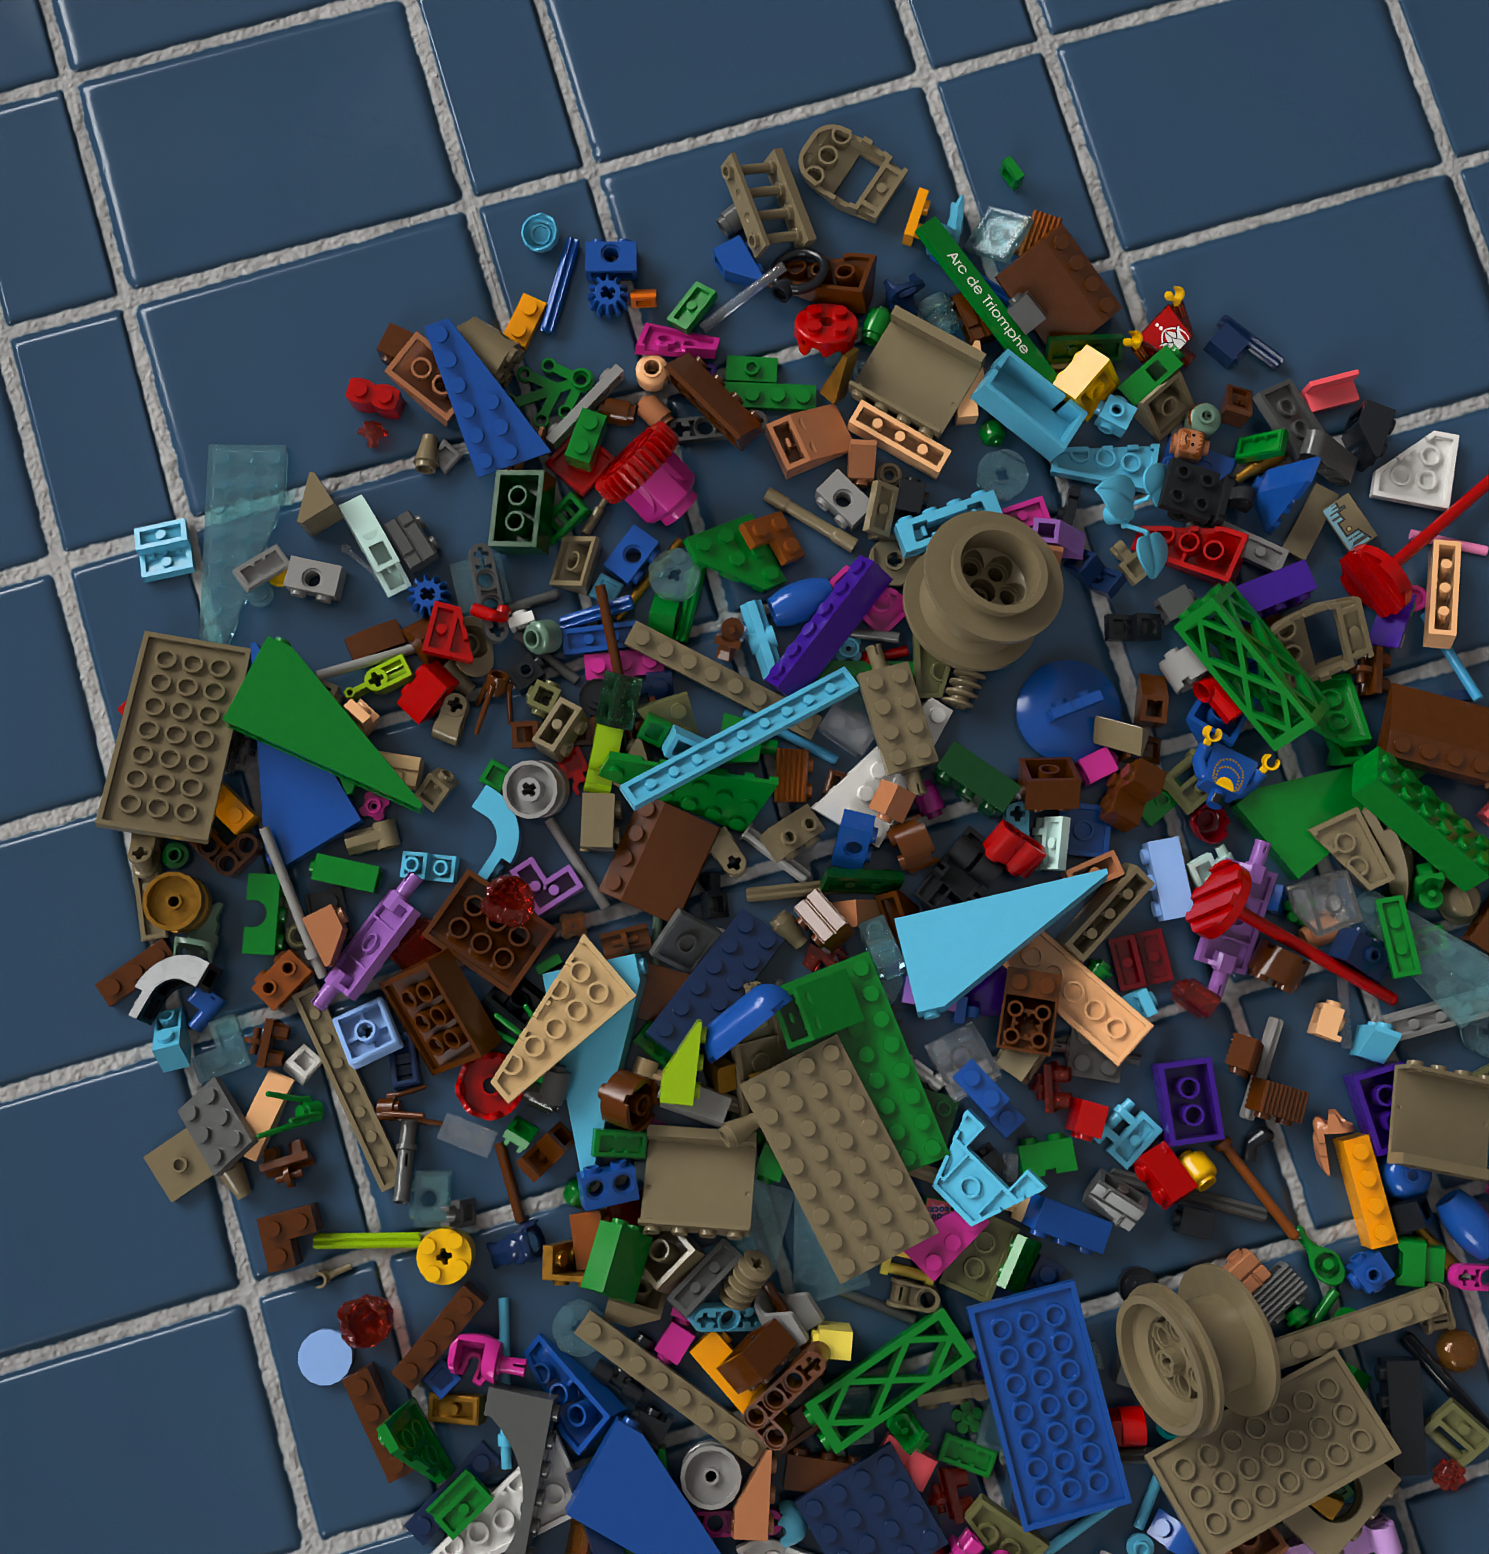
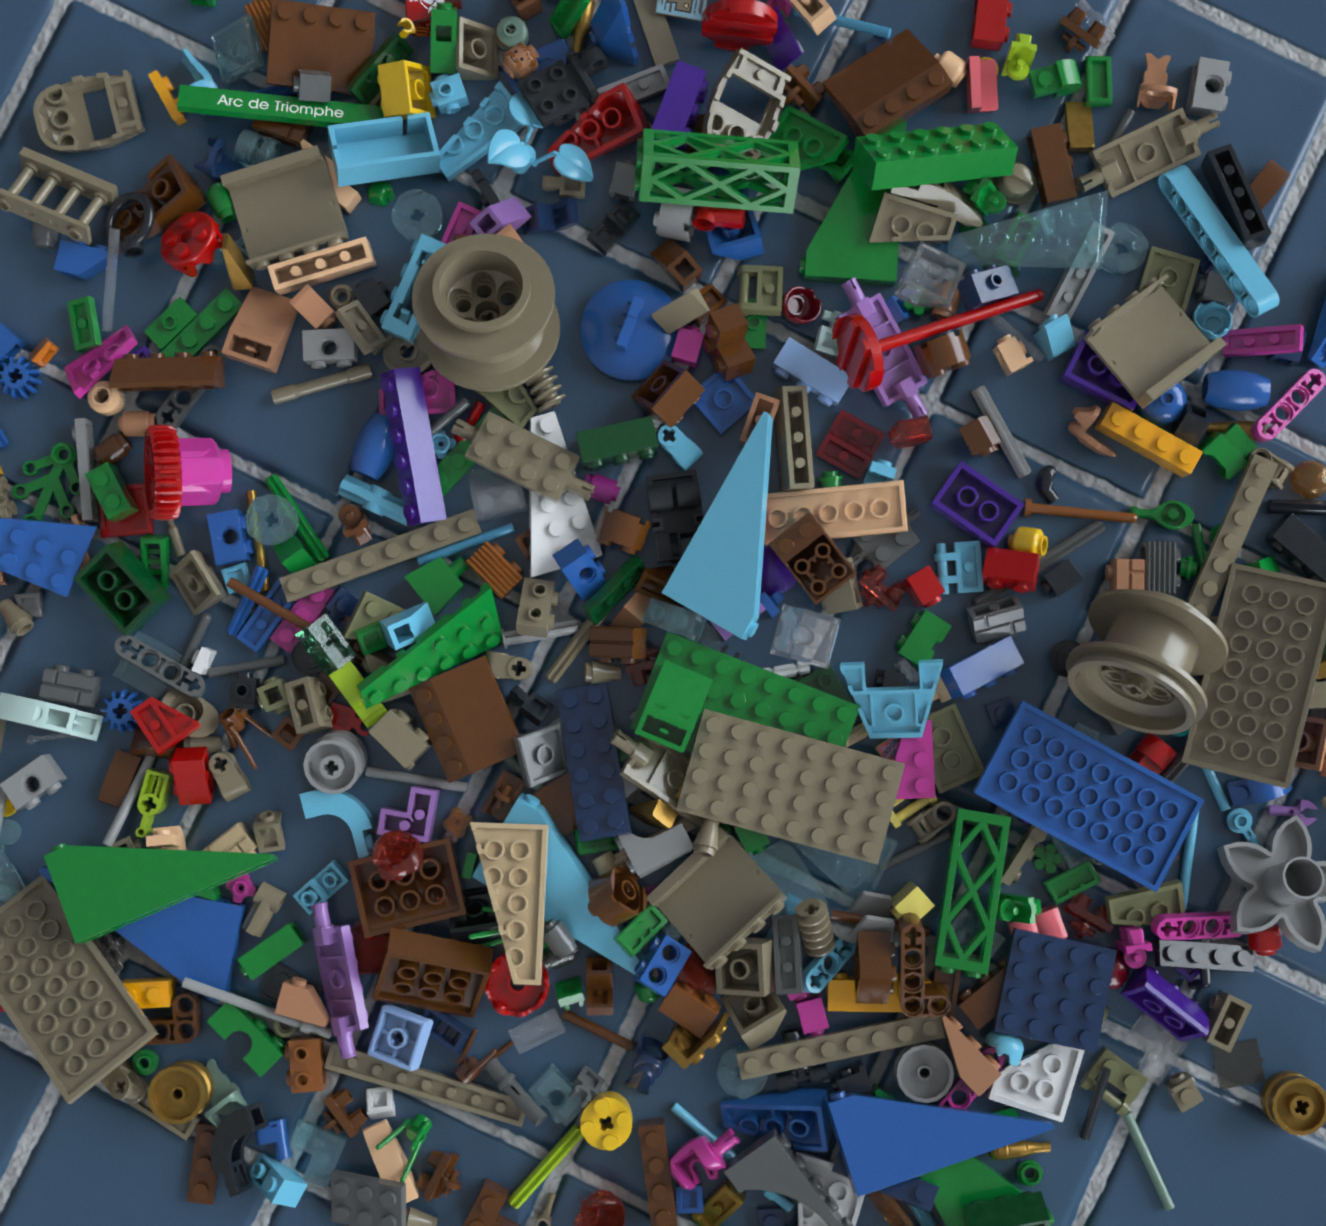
camera: 45 degrees left, 5 degrees up
red arm [470,603,511,623] -> none
green tile [478,758,510,795] -> none
sand green head [523,619,563,655] -> none
green brick [581,1218,653,1304] -> none
medium azure plate [620,666,860,811] -> none
lime slope [659,1019,707,1106] -> none
green plate [683,513,786,593] -> none
blue brick [702,984,792,1064] -> none
dark orange plate [738,511,805,566] -> none
nougat brick [868,779,916,824] -> none
blue arch [952,1058,1026,1138] -> none
red brick [983,819,1047,879] -> none
green plate [996,1234,1043,1293] -> none
light aqua plate [1031,816,1071,871] -> none
blue torso [1192,725,1280,810] -> none
reddish brown brick [1245,1076,1310,1127] -> none
blue brick [1345,1249,1396,1294] -> none
green plate [1374,895,1422,980] -> none

